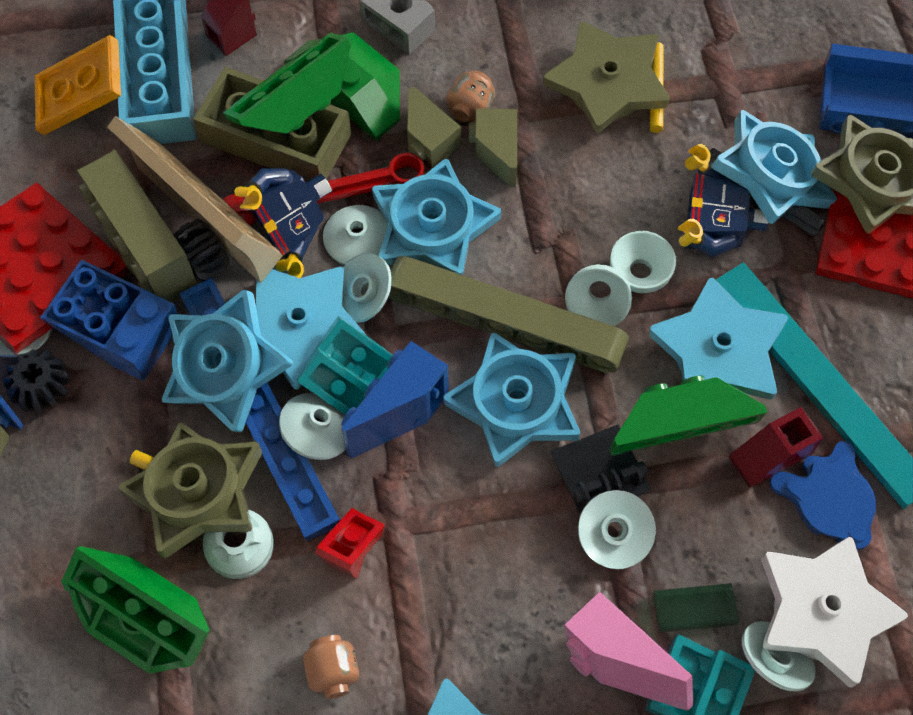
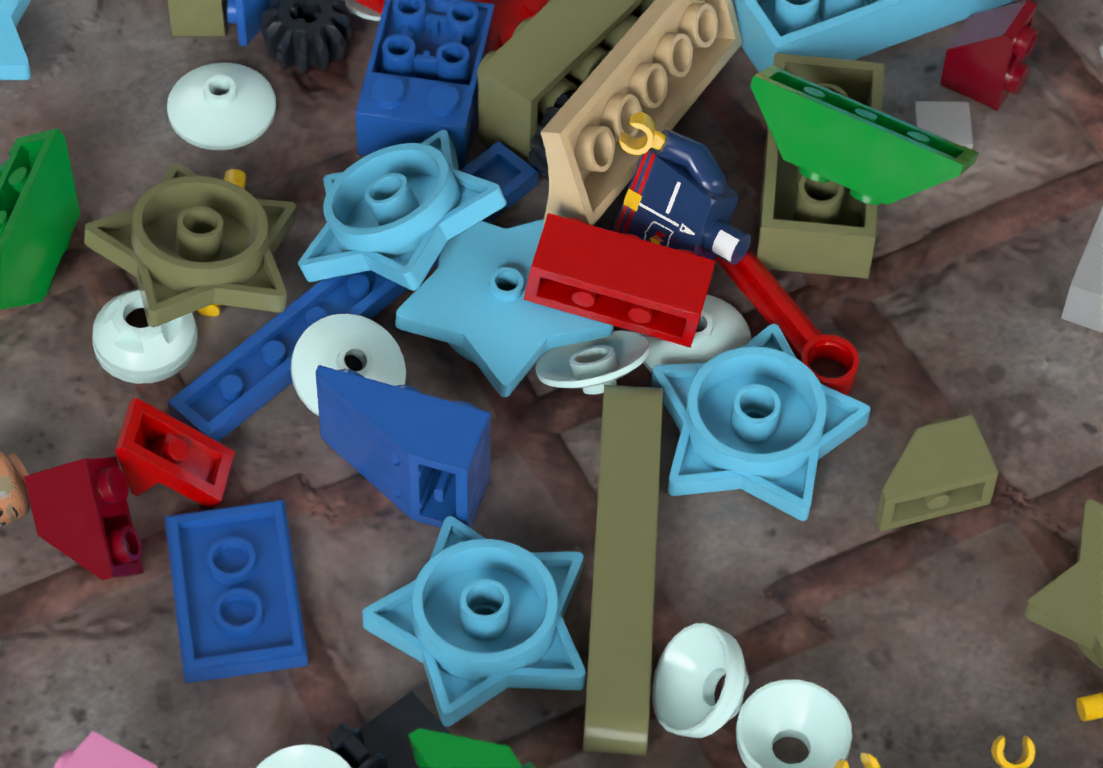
camera: 70 degrees right, 10 degrees down
green wedge [284,32,400,141] -> none
teal slope [297,316,393,415] -> none
olive slope [407,86,461,169] -> none
nougat head [446,70,496,122] -> none
none -> dark red slope [24,456,144,580]
none -> blue tile [164,500,308,684]
none -> light aqua dish [167,63,276,150]
none -> red brick [523,213,716,348]
none -> light grey tile [912,101,973,149]

